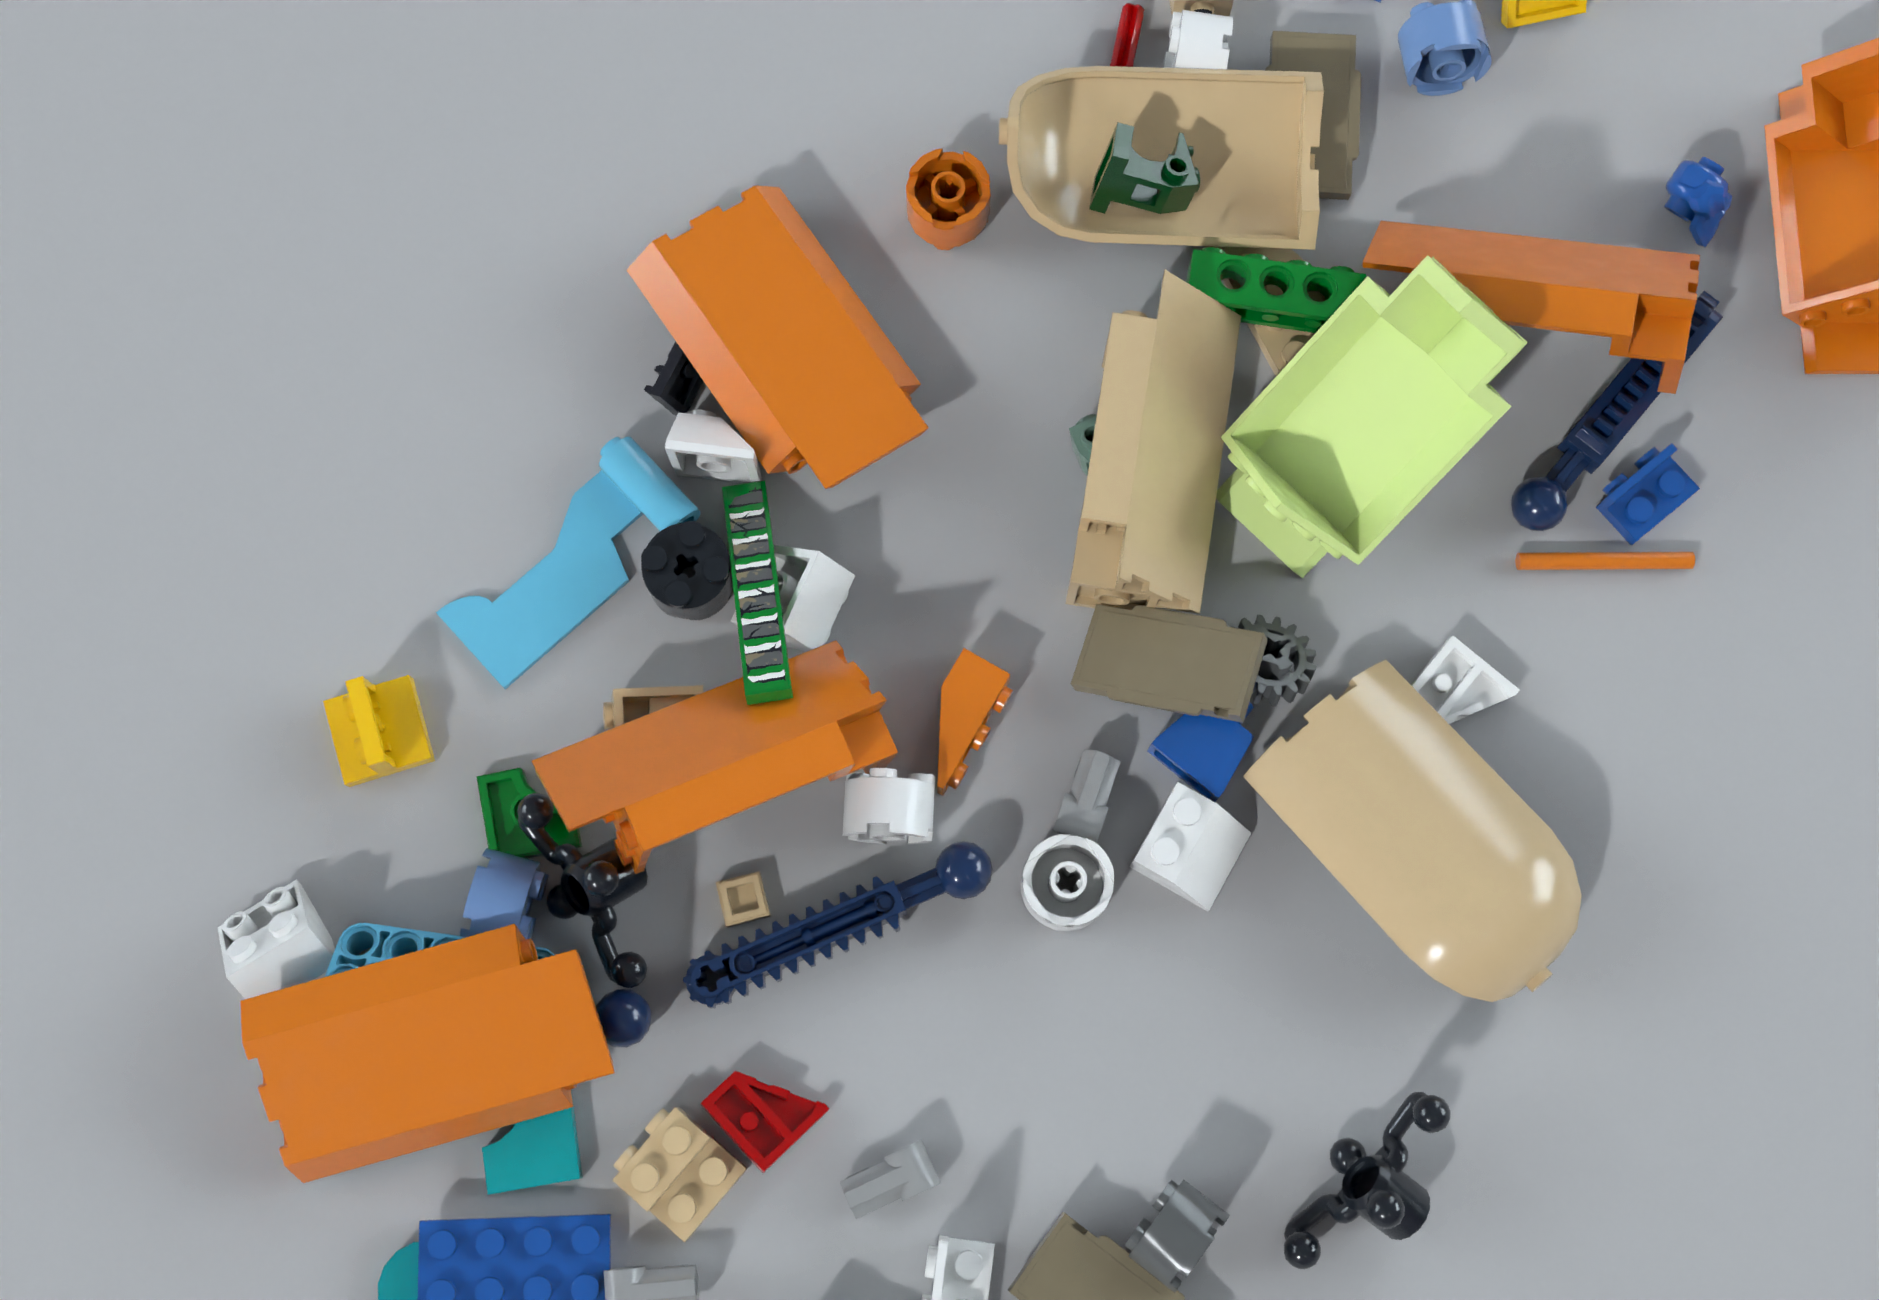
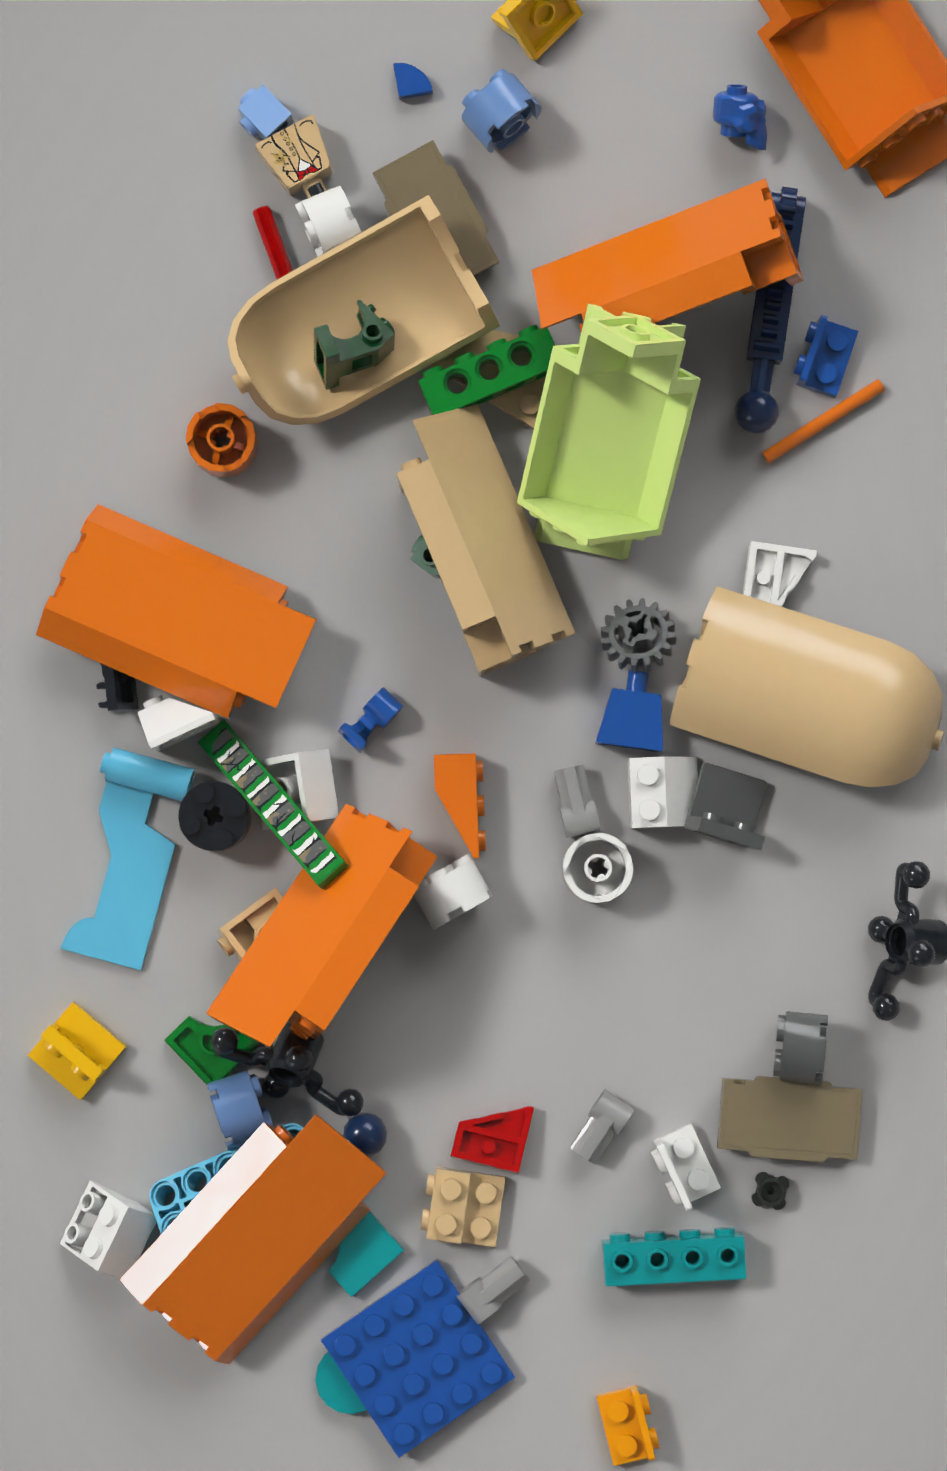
camera: 30 degrees left, 10 degrees up
dark blue gear [683,841,993,1009] -> none
tan tile [716,871,771,928] -> none
dark tan piece [1071,604,1268,723] -> none
none -> blue leg [338,687,404,753]
none -> dark grey bracket [684,763,767,850]

